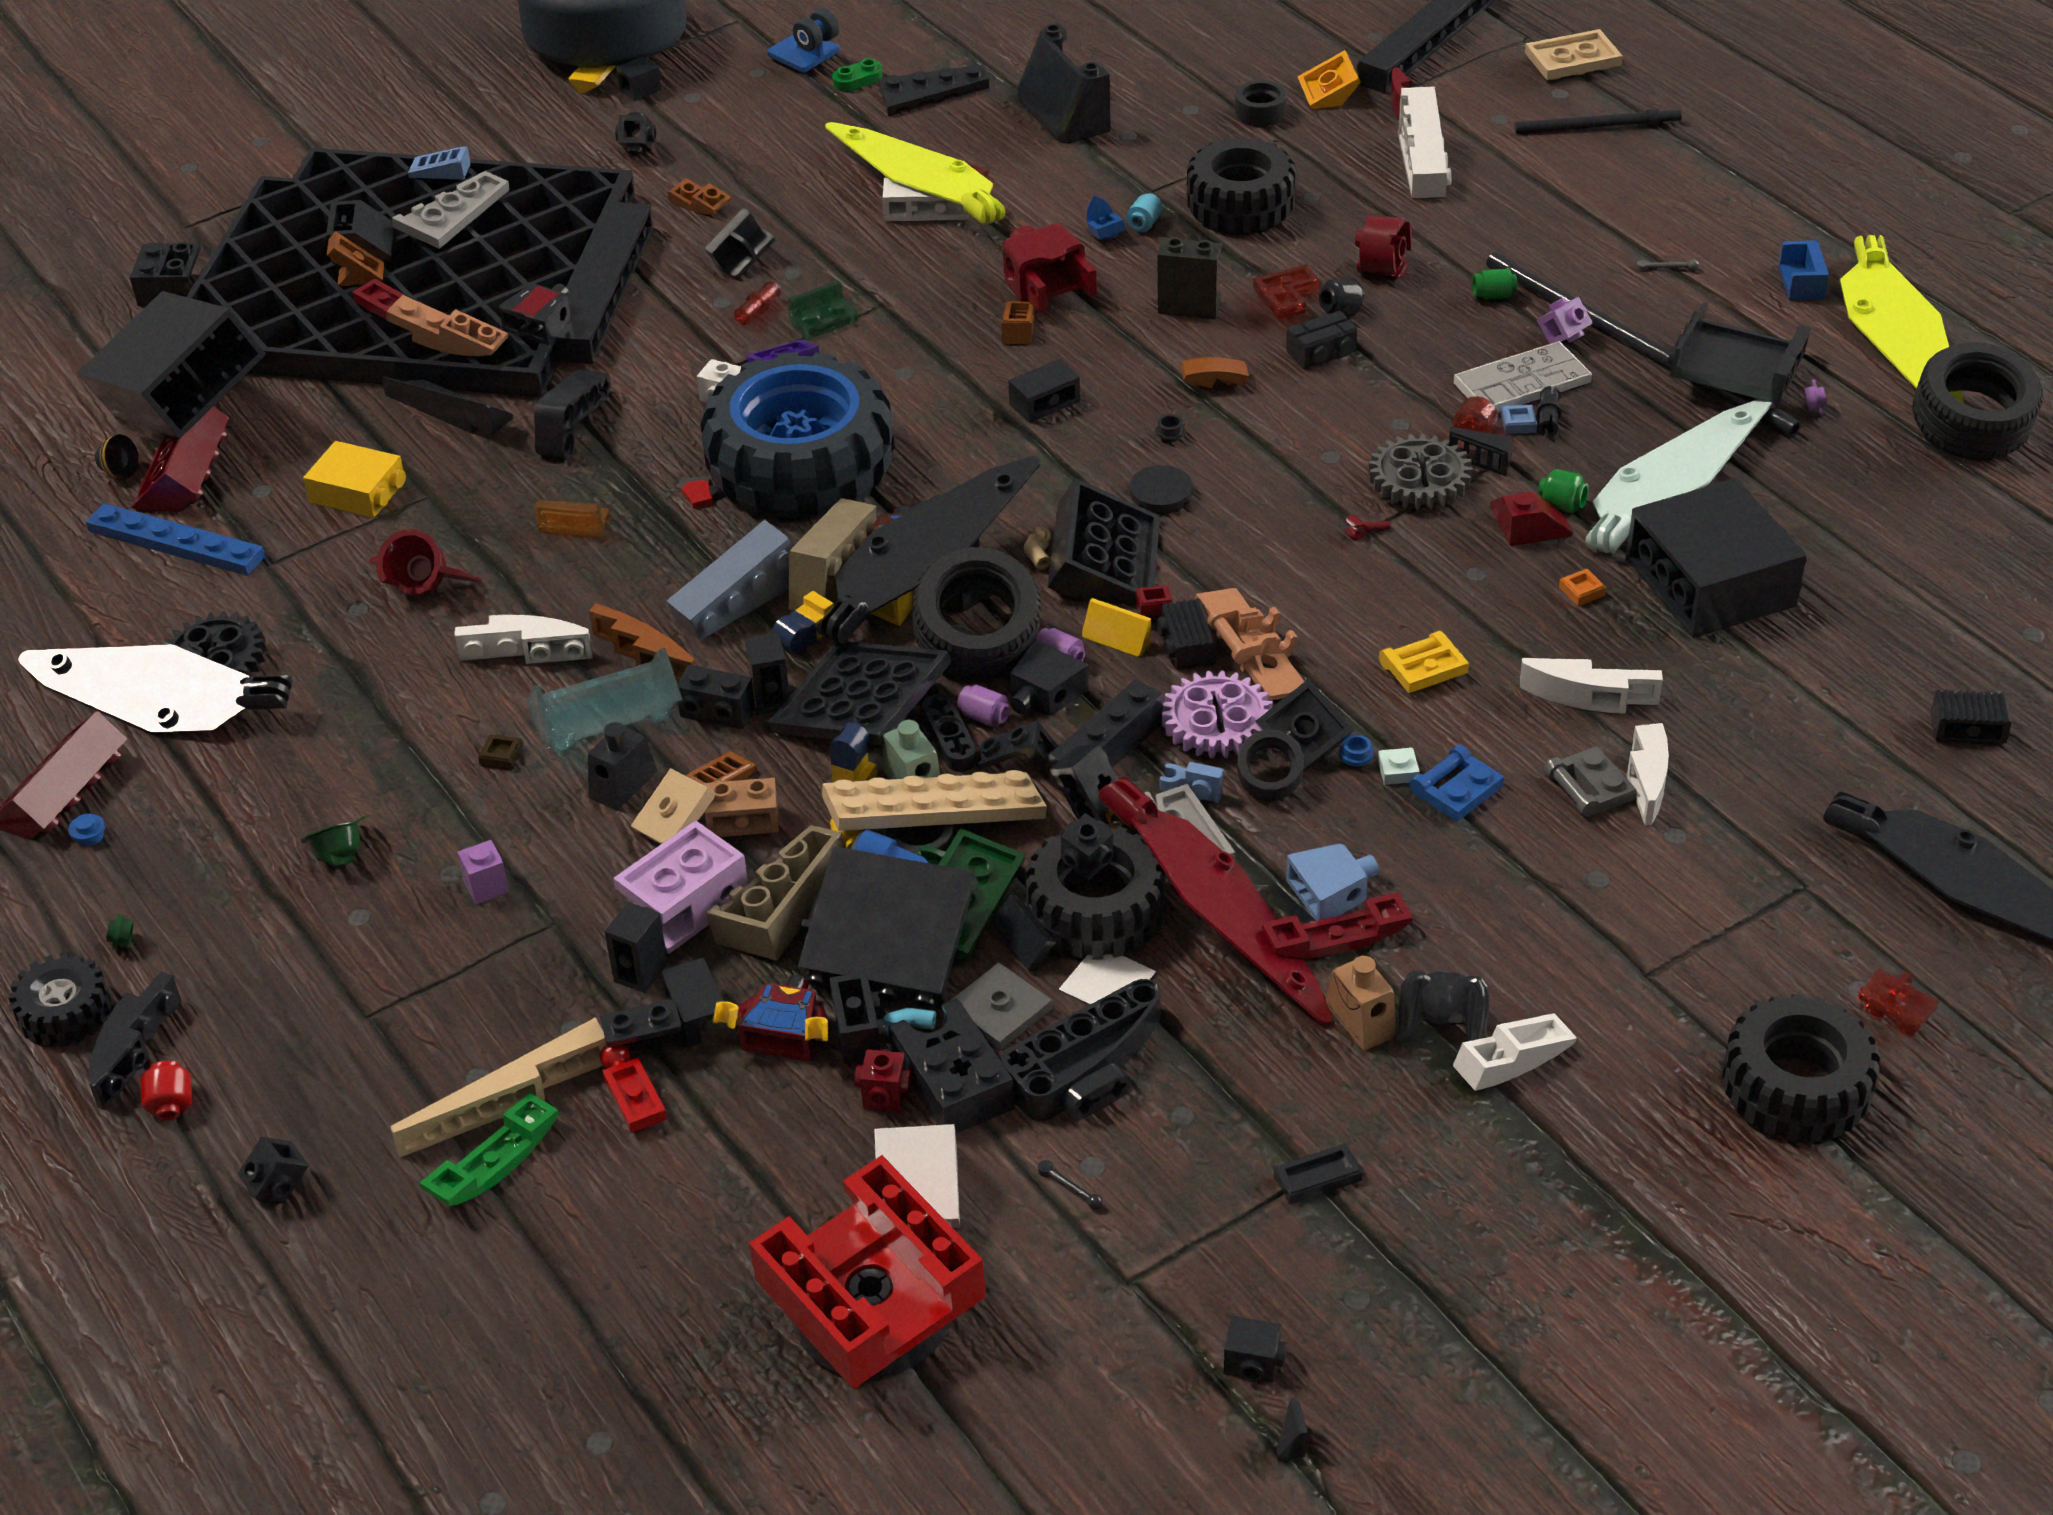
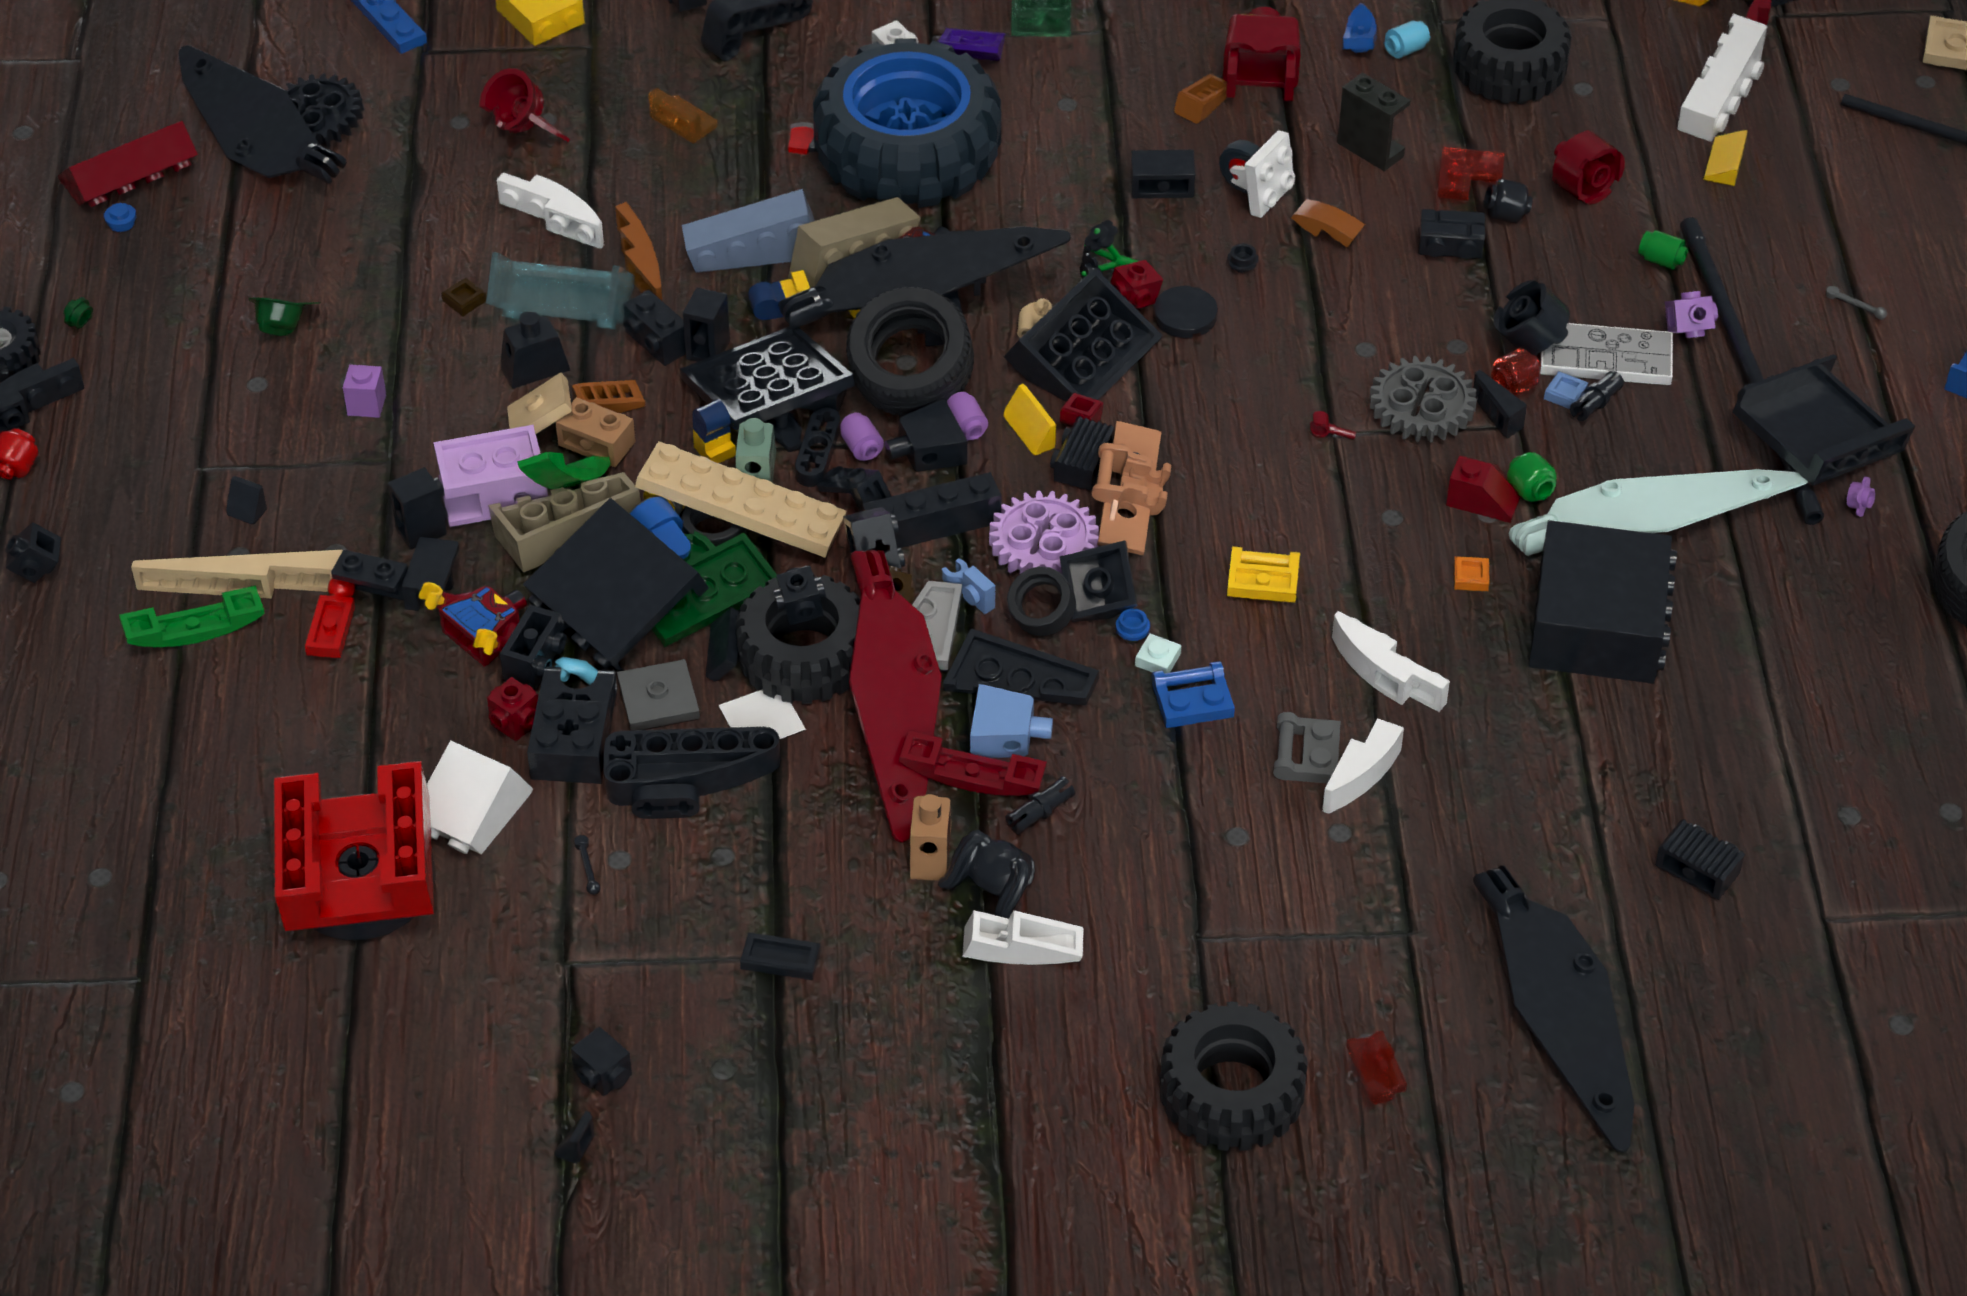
camera: 30 degrees right, 5 degrees up
none -> black slope [226,476,267,524]
none -> green slope [517,452,611,489]
none -> black wing [943,629,1100,705]
none -> black pin [1005,776,1075,834]
none -> black plant [1080,220,1138,279]
none -> dark red brick [1110,260,1163,309]
none -> white plate [1219,130,1295,218]
none -> black brick [1494,280,1570,358]
none -> yellow slope [1704,130,1748,186]

